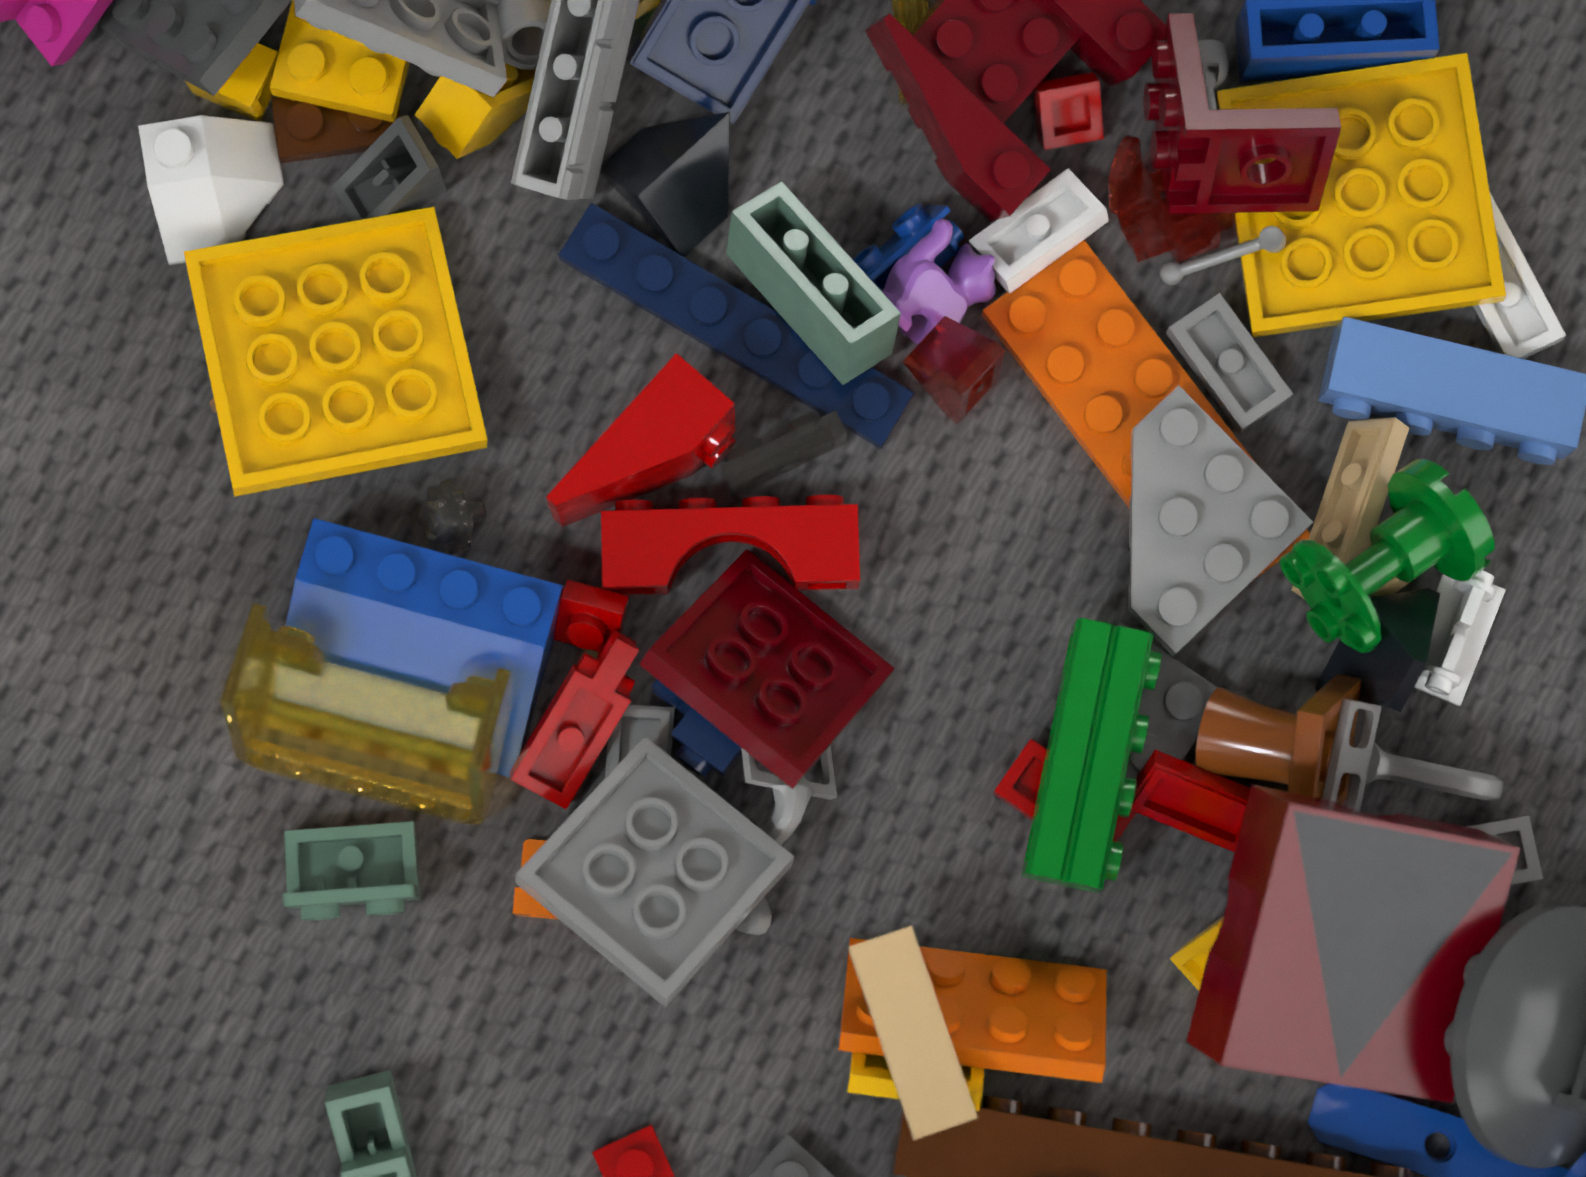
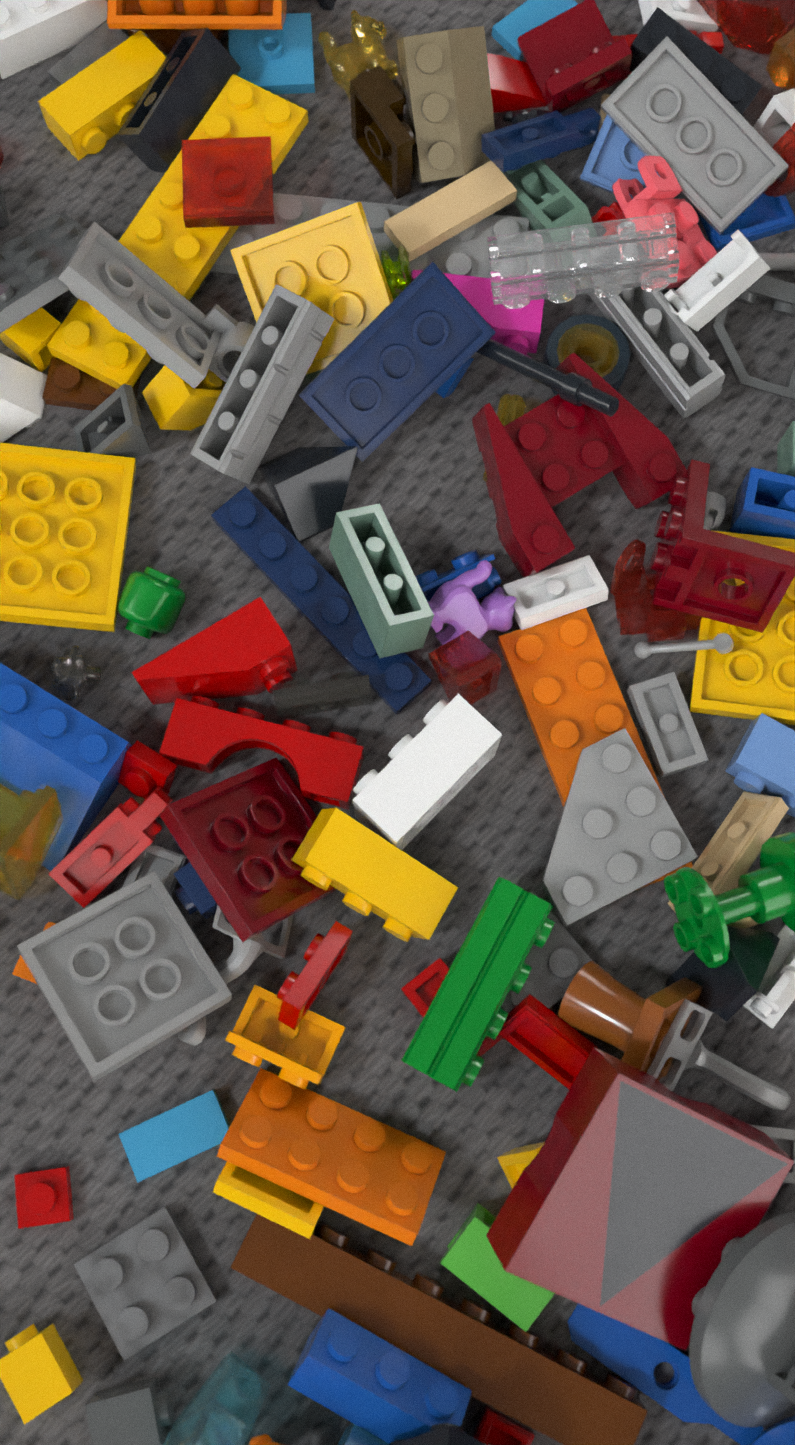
camera: 20 degrees right, 5 degrees down
tan tile [848,925,978,1140] -> none
red plate [1033,72,1104,150] -> none
none -> green head [117,566,186,639]
none -> dark azure tile [119,1089,230,1183]
none -> light orange bracket [225,984,346,1090]
none -> red plate [277,921,353,1030]
none -> yellow brick [292,808,458,942]
none -> white brick [353,694,502,850]
none -> bright green hinge [440,1203,555,1332]

